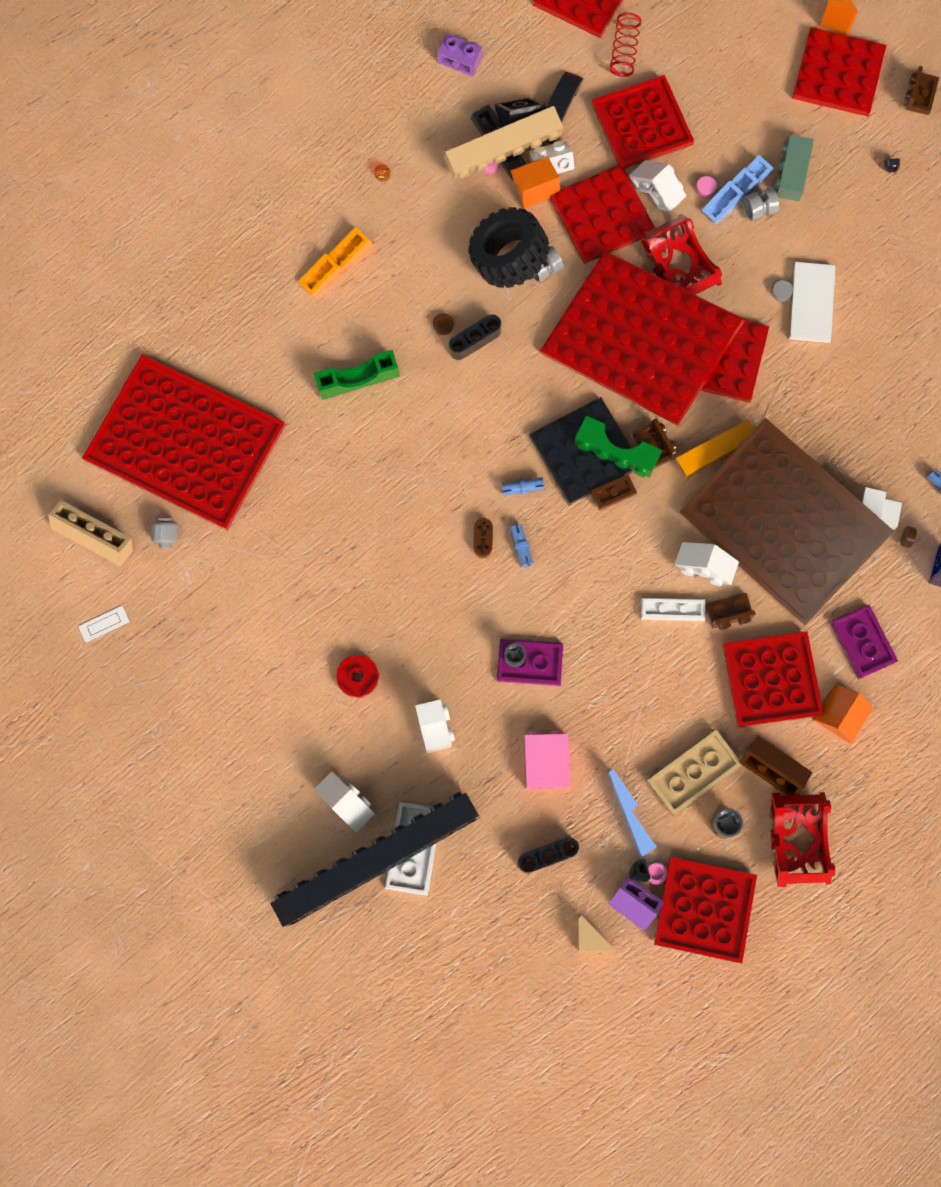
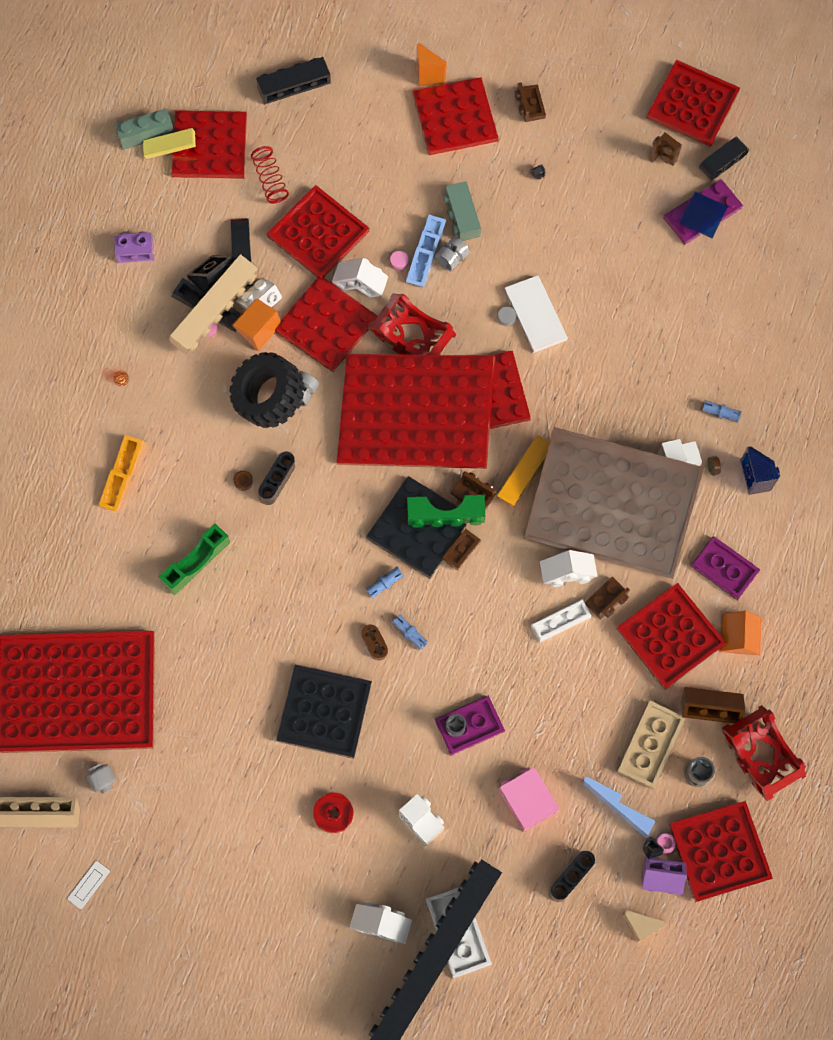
camera: 35 degrees left, 5 degrees down
none -> black plate [276,664,372,759]

